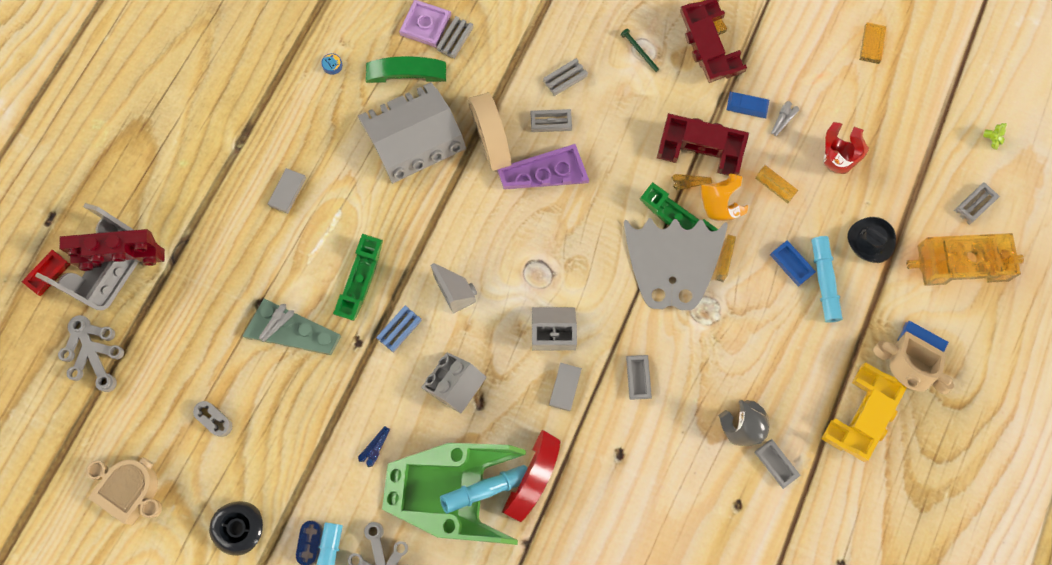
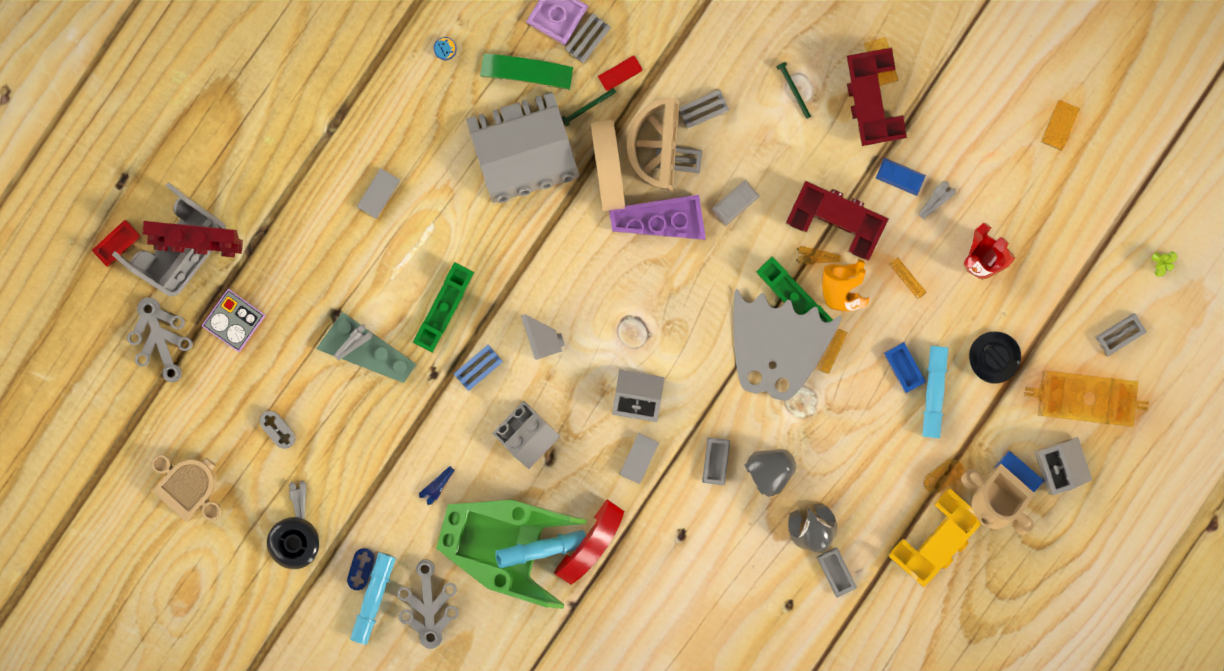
camera: 15 degrees right, 15 degrees up
none -> tile [202,289,266,352]
none -> light grey piece [289,480,306,519]
none -> dark green piece [561,88,617,126]
none -> red sticker [598,55,643,91]
none -> tan window [627,97,679,191]
none -> light grey tile [711,179,760,226]
none -> dark grey piece [744,449,797,497]
none -> clear yellow beam [923,459,963,493]
none -> light grey slope [1034,437,1092,495]

